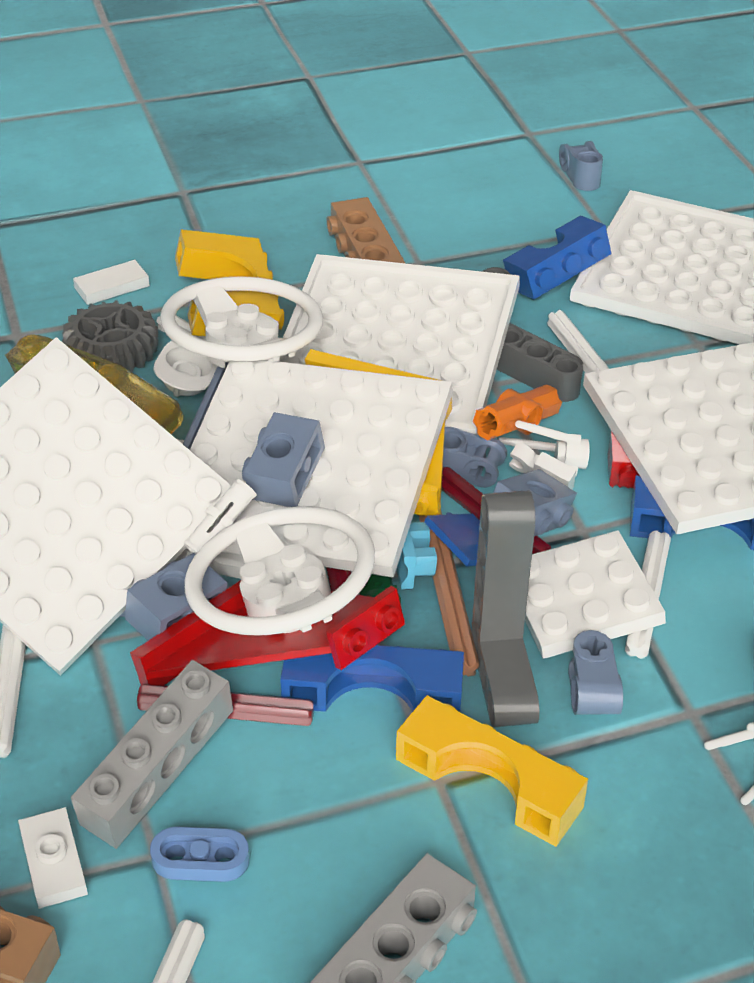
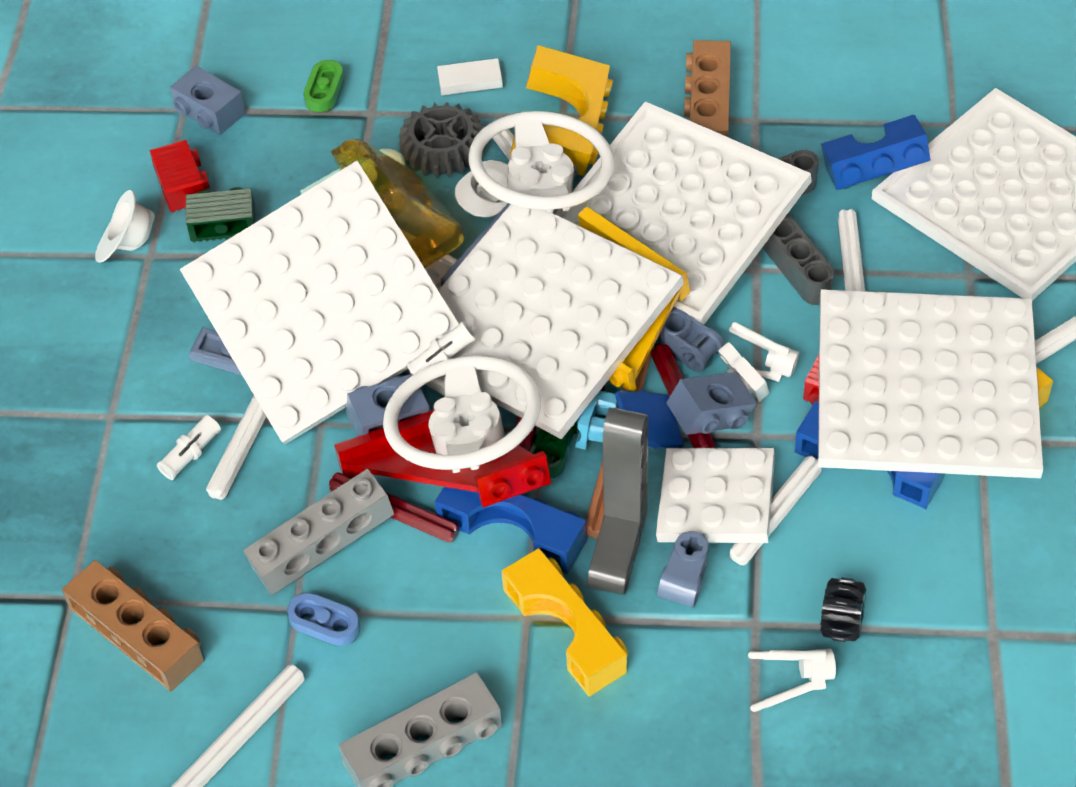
camera: 25 degrees right, 10 degrees up
white plate [18,807,88,909] -> none
sand blue brick [242,412,325,507] -> none
orange piece [473,385,562,440] -> none
sand blue piece [559,141,603,191] -> none

